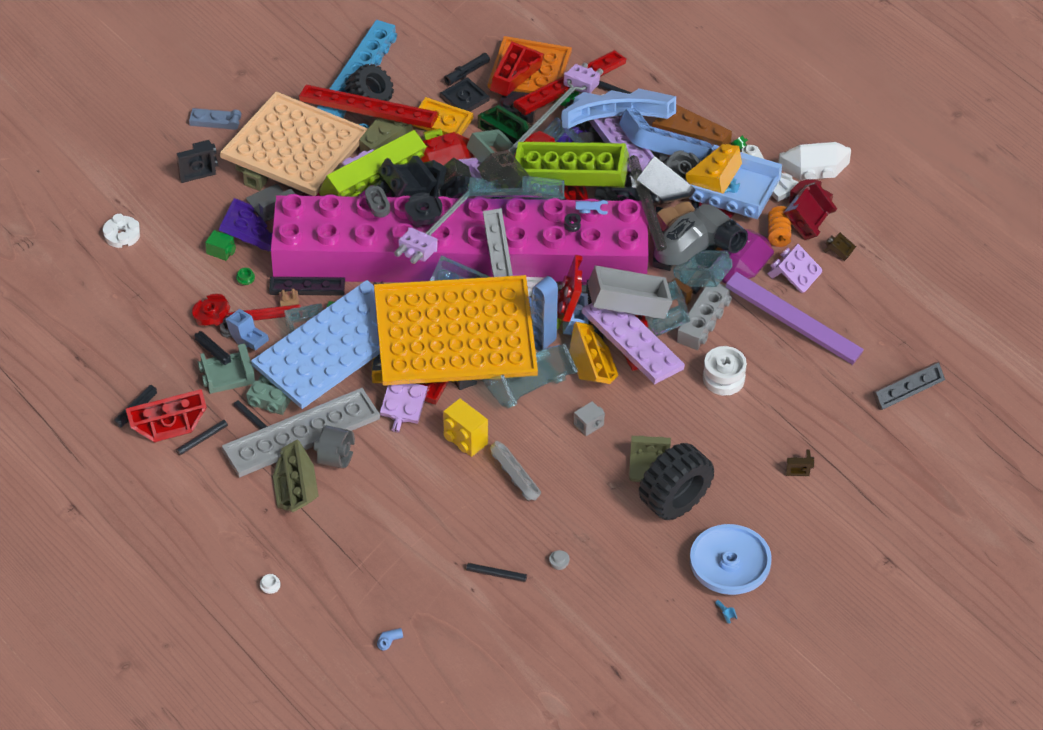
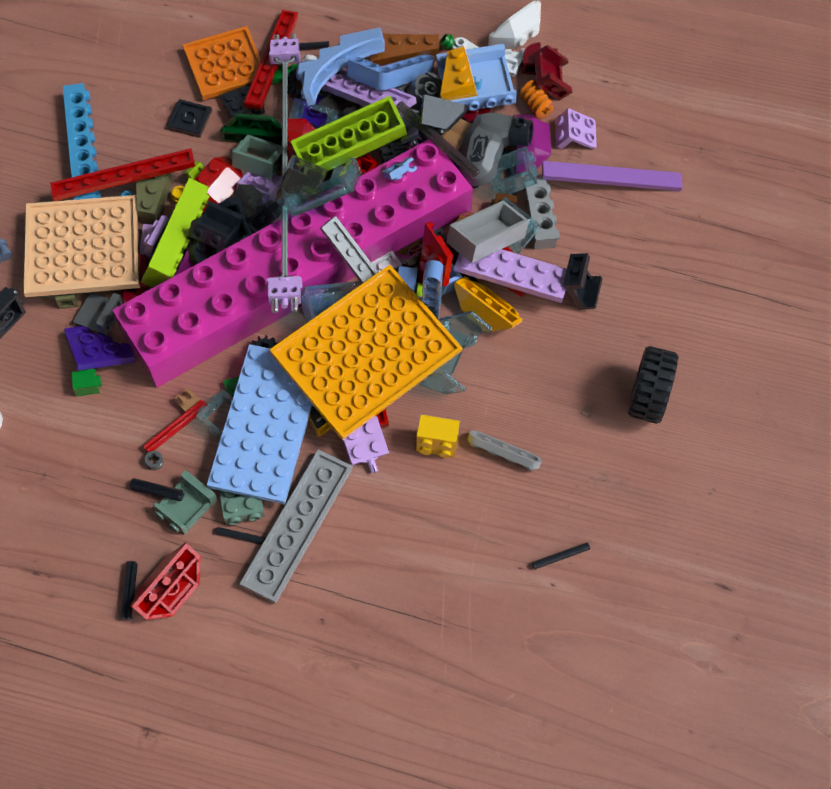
camera: 35 degrees left, 15 degrees up
black bar [176,420,228,456] -> none
red plate [192,294,231,326] -> none
medium blue brick [226,309,269,351] -> none
green plate [236,268,255,285] -> none
white plate [260,574,280,594] -> none
black tile [269,277,345,296] -> none
olive wedge [273,439,319,512] -> none
dark grey brick [314,425,355,468] -> none
black tyre [345,64,394,102] -> none
dark grey plate [365,186,390,217] -> none
medium blue arm [377,628,403,650] -> none
black plate [405,193,443,227] -> none
light orange plate [412,97,474,135] -> none
black pin [444,53,490,86] -> none
red wedge [490,41,544,96] -> none
light grey plate [549,550,570,570] -> none
black bush [564,213,581,232] -> none
light grey brick [574,401,605,436] -> none
olive bracket [629,436,671,482] -> none
light blue dish [690,524,772,595] -> none
white wheel [703,346,747,396] -> none
dark azure hand [715,600,738,623] -> none
dark brown bracket [786,449,814,476] -> none
dark brown bracket [823,232,857,261] -> none
plate [873,362,945,410] -> none
none -> black panel [563,253,603,309]

